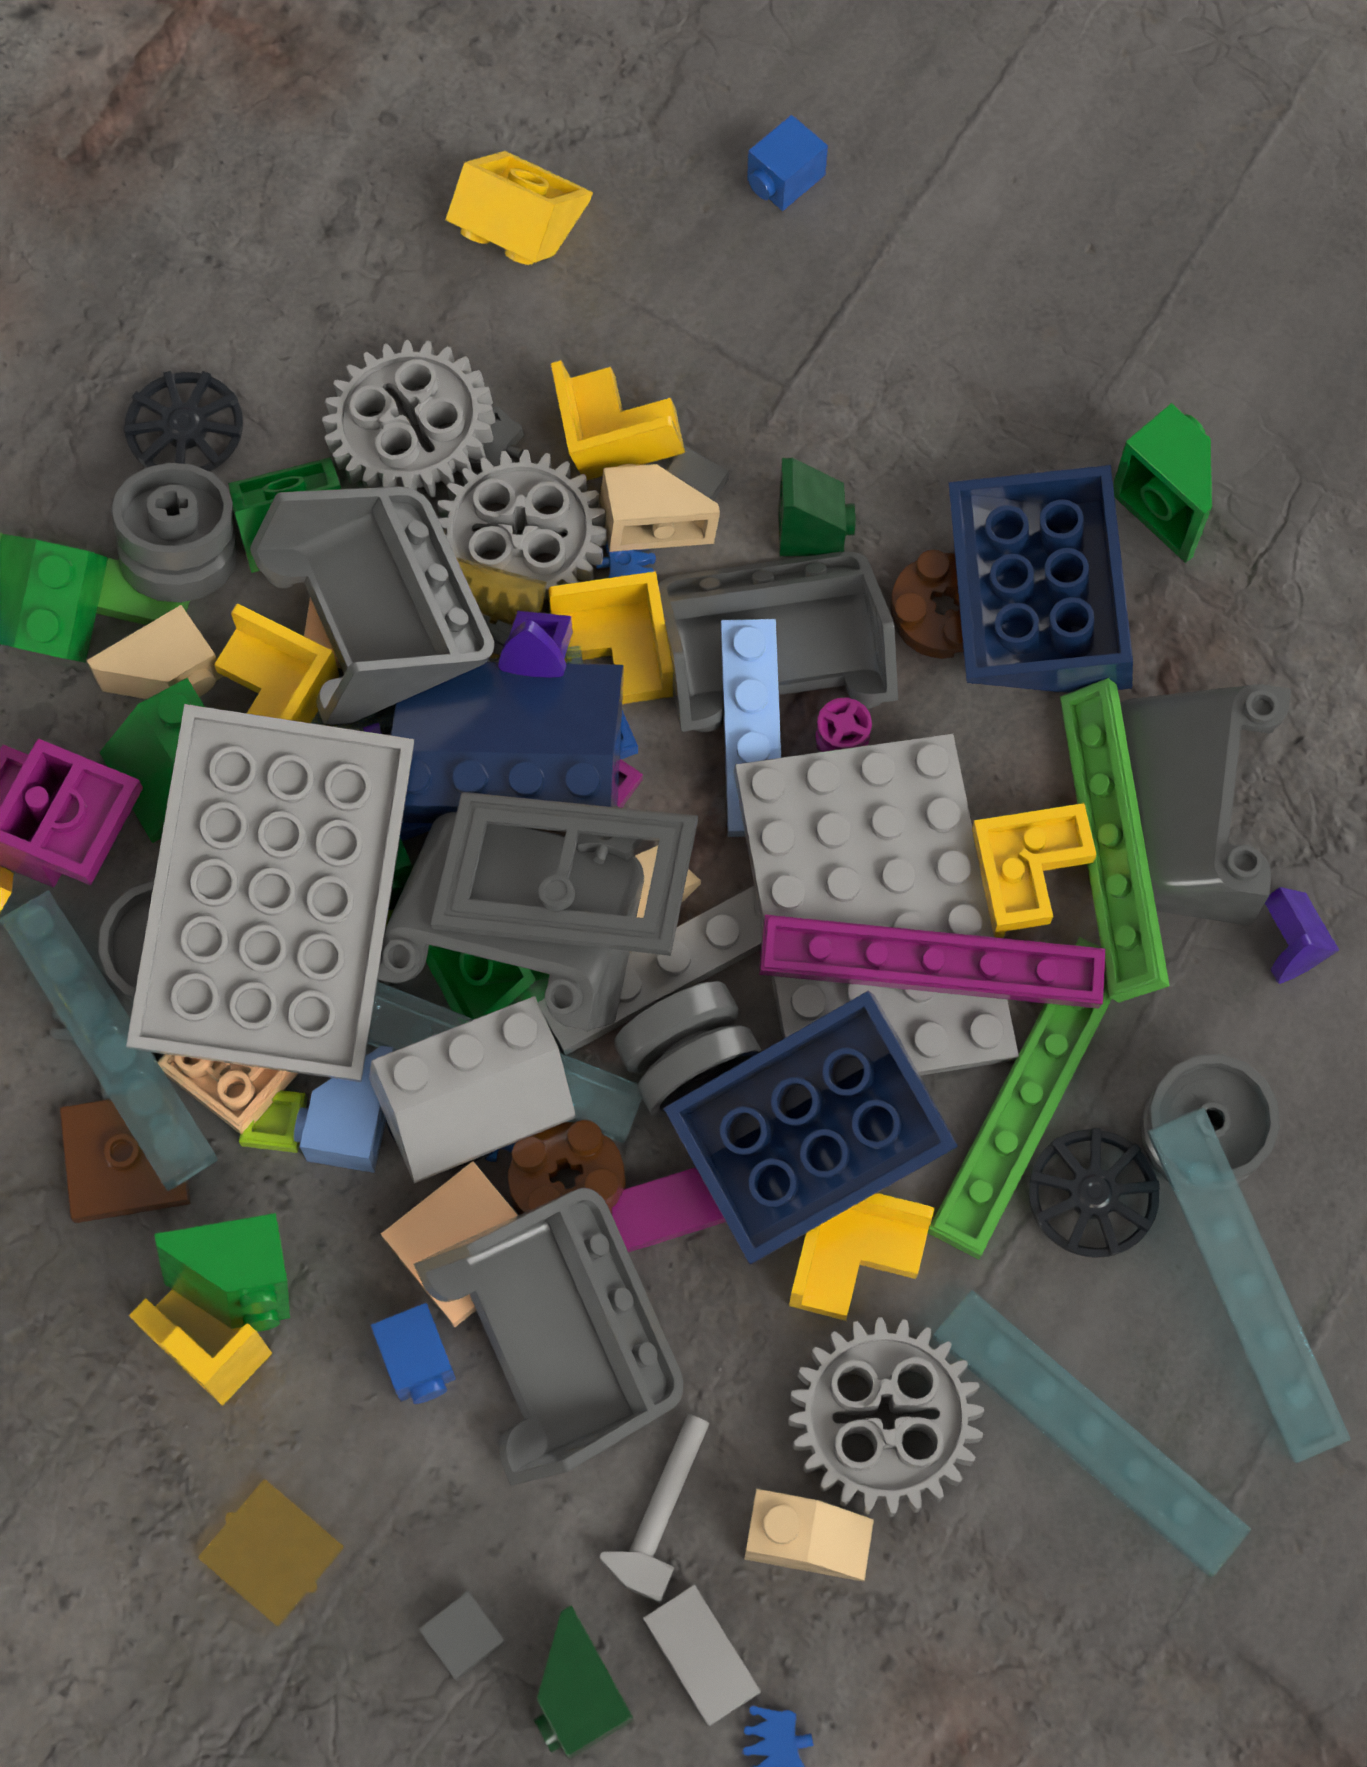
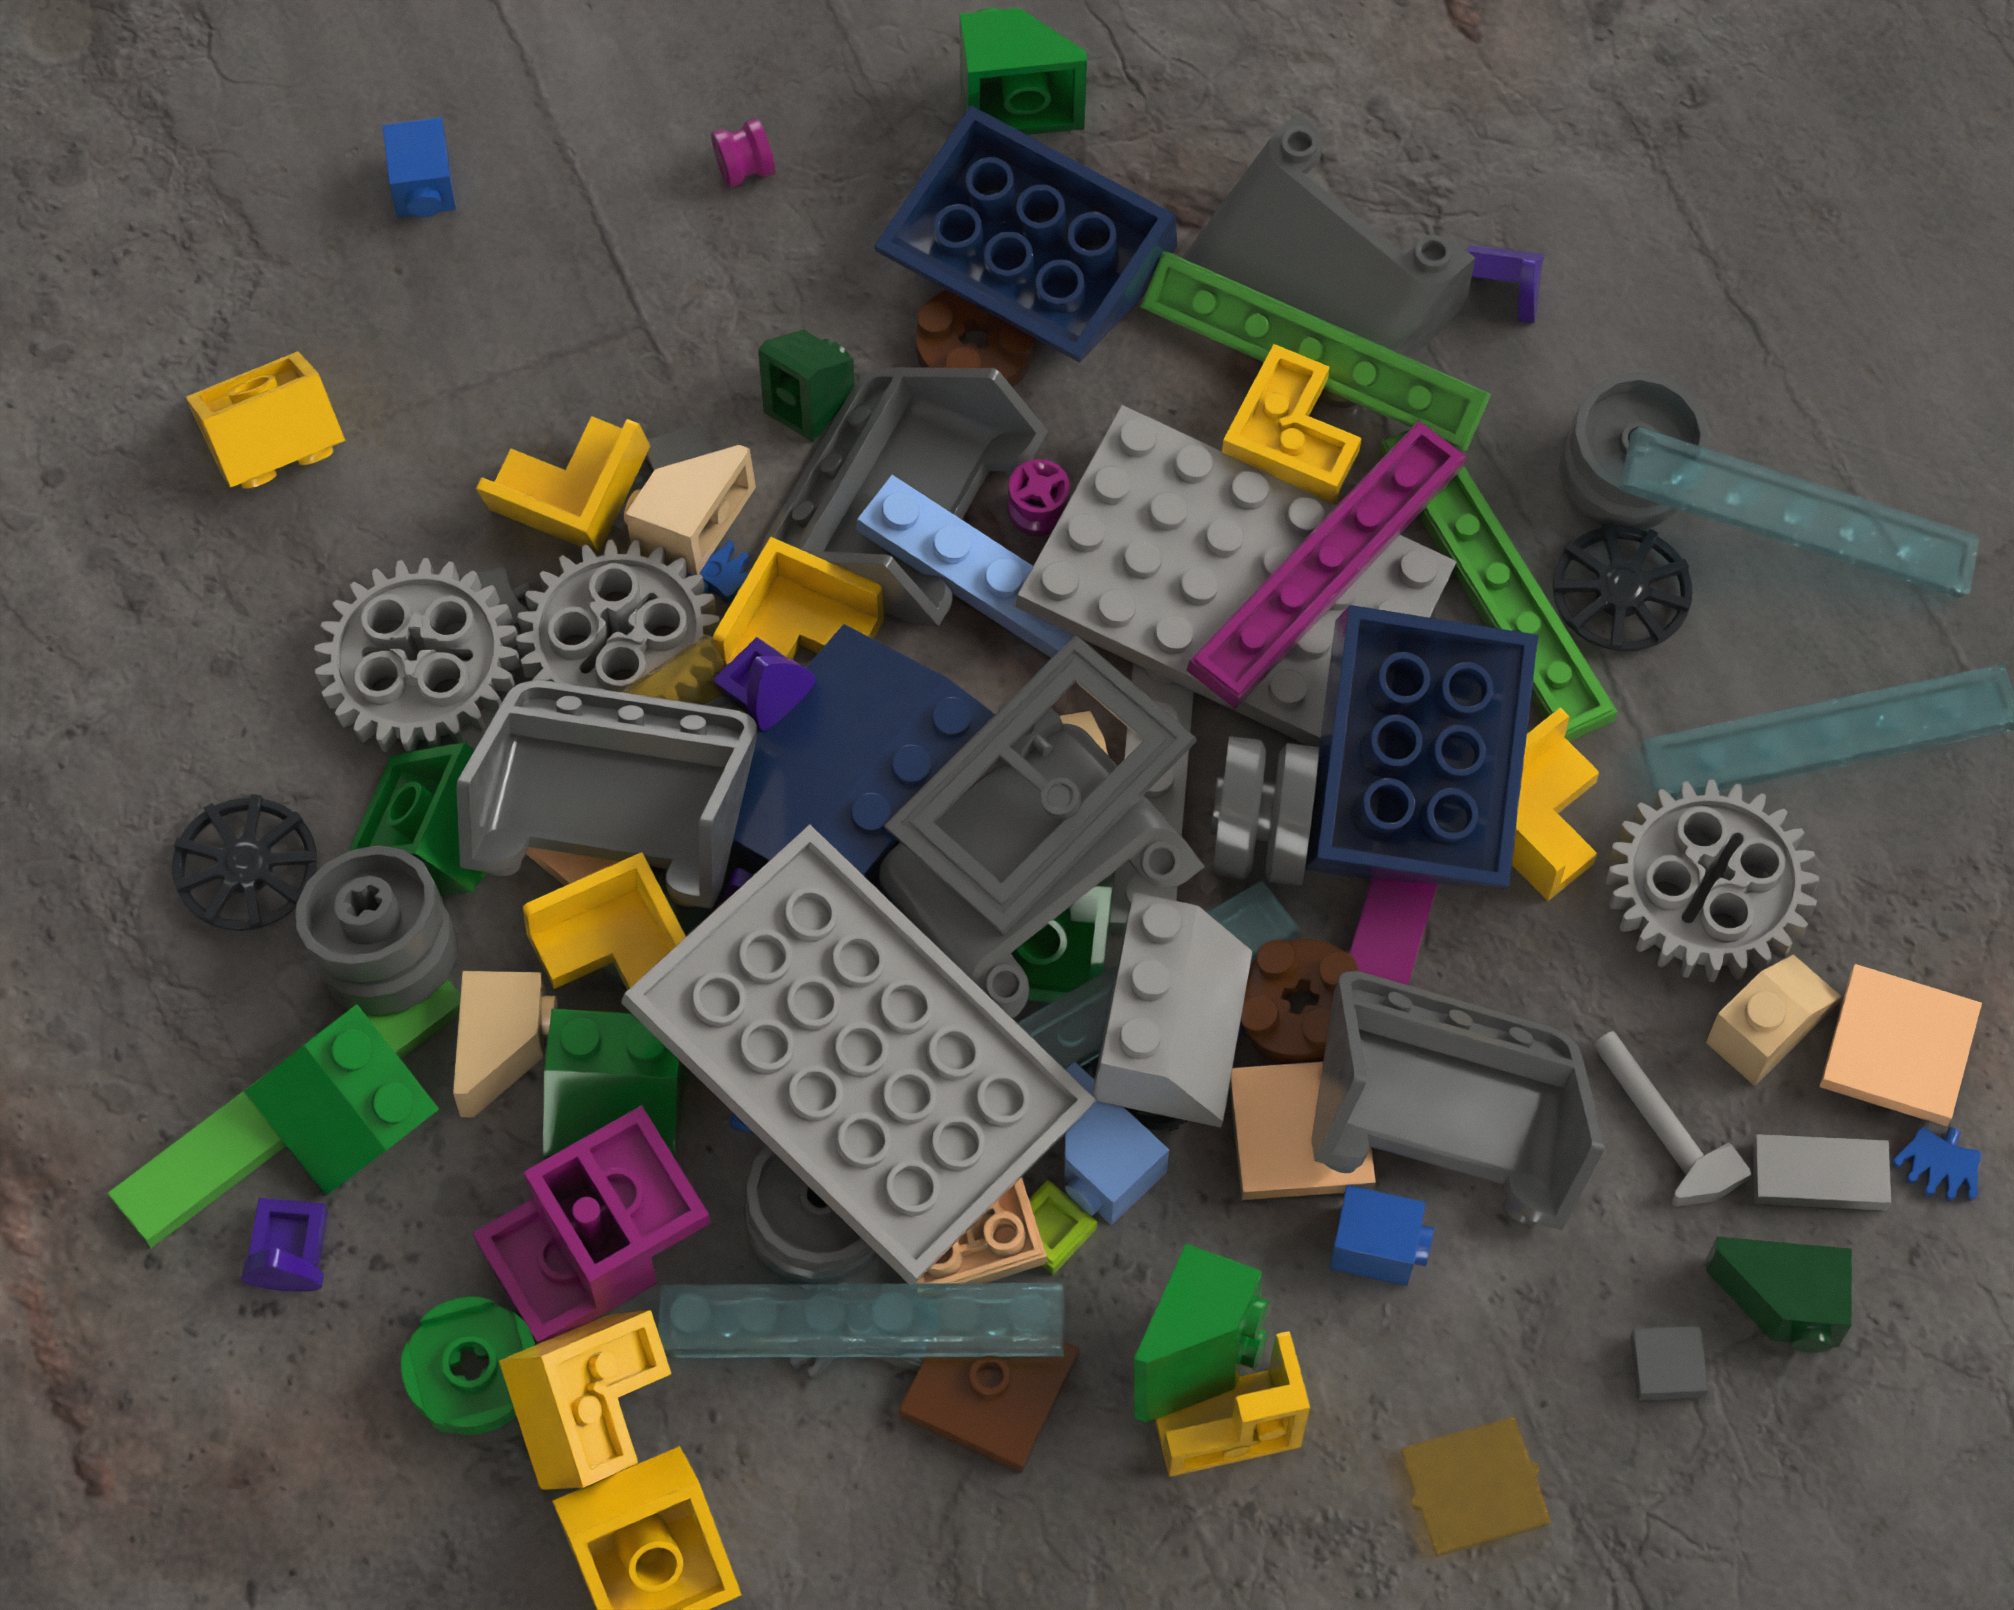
camera: 55 degrees left, 5 degrees down
none -> magenta wheel [711,118,776,189]
none -> light nougat tile [1819,964,1982,1127]

